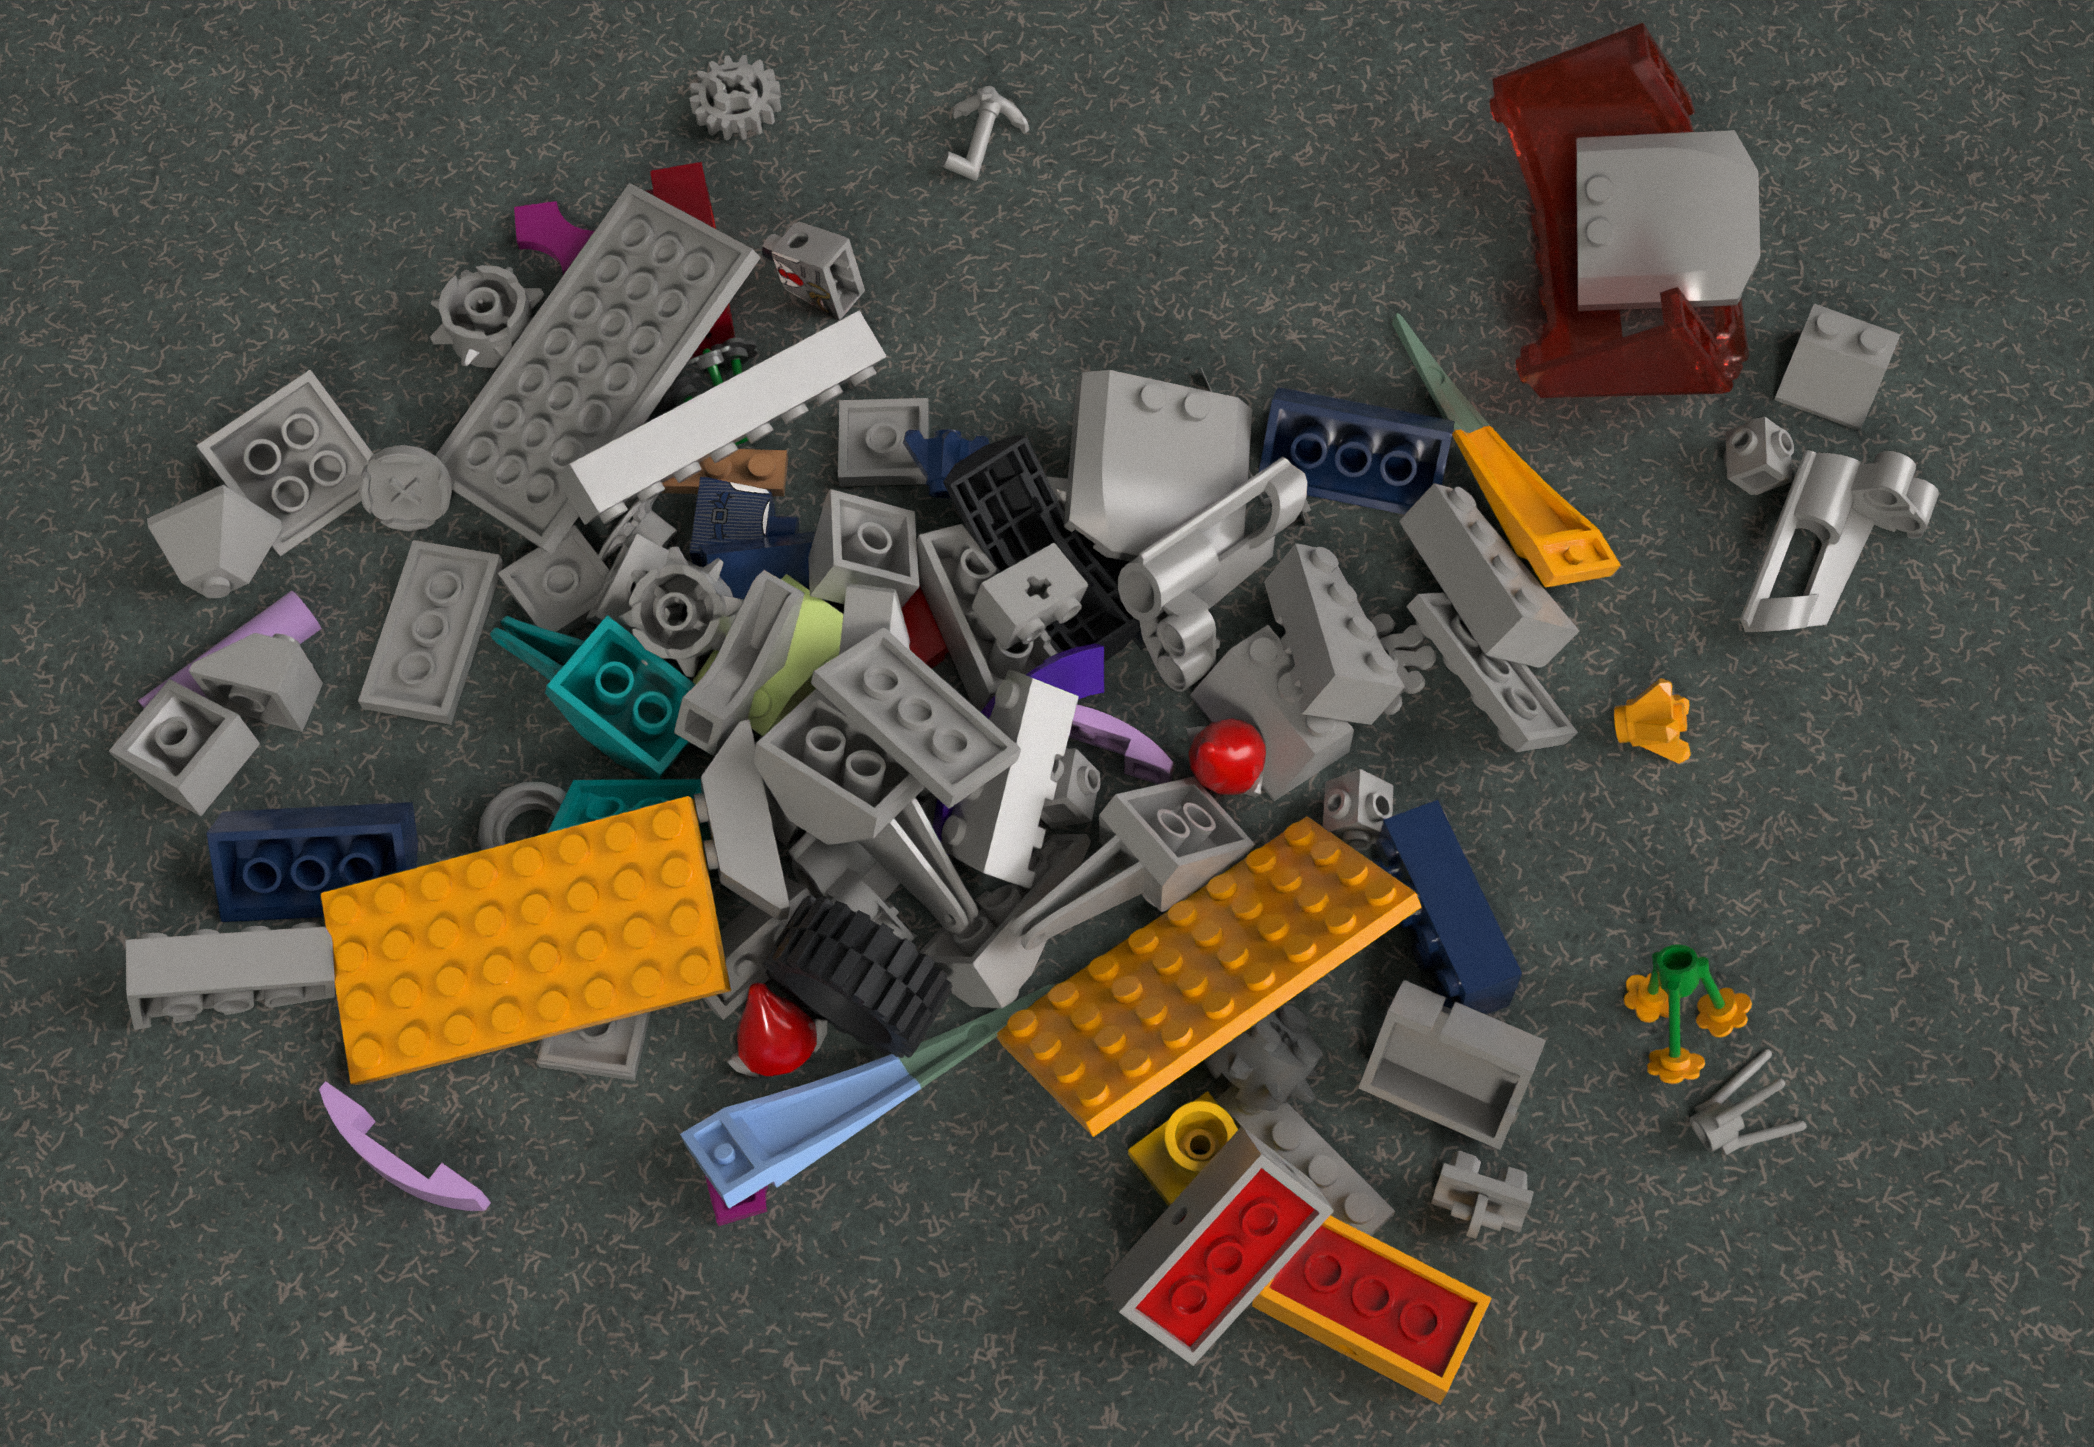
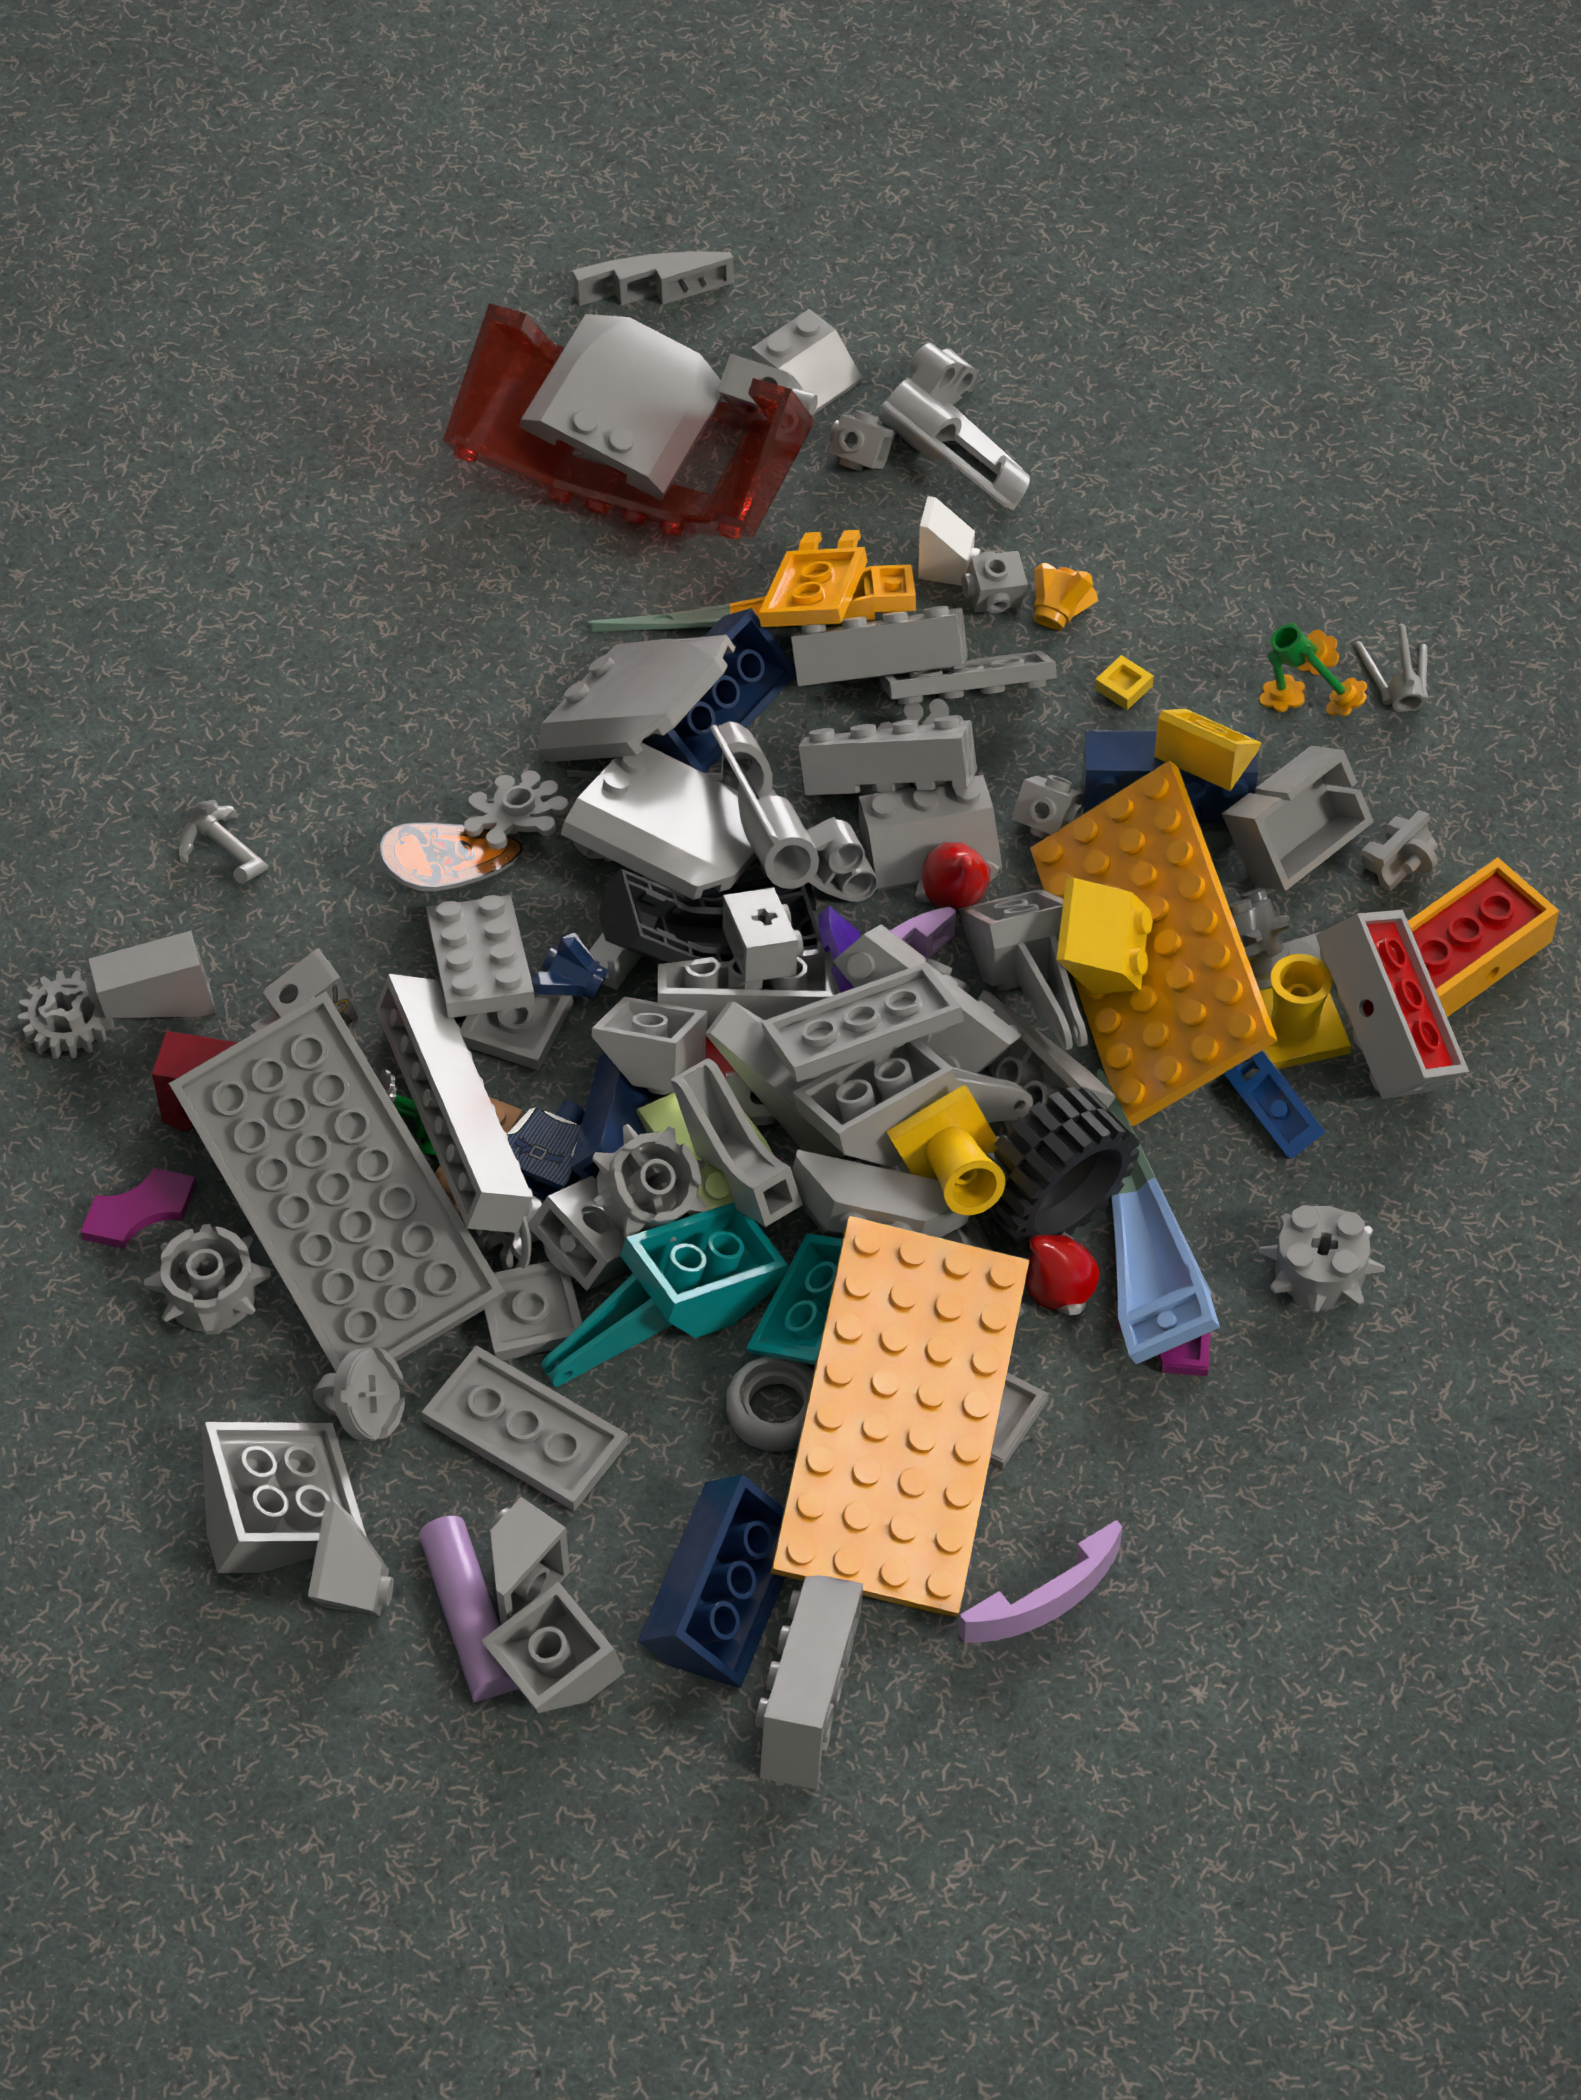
camera: 70 degrees left, 10 degrees down
none -> light grey slope [85,931,216,1018]
none -> shield [378,823,523,892]
none -> light grey plate [426,895,535,1018]
none -> light grey animal [464,770,569,849]
none -> light grey wedge [538,635,735,762]
none -> light grey slope [572,251,734,306]
none -> light grey torso [717,354,818,425]
none -> light orange tile [759,530,867,627]
none -> yellow plant [886,1084,1005,1215]
none -> white slope [918,496,981,586]
none -> light grey brick [961,551,1028,613]
none -> yellow slope [1056,878,1152,994]
none -> yellow plate [1095,655,1154,710]
none -> yellow slope [1154,709,1262,791]
none -> blue plate [1224,1050,1326,1159]
none -> light grey brick [1259,1205,1385,1313]

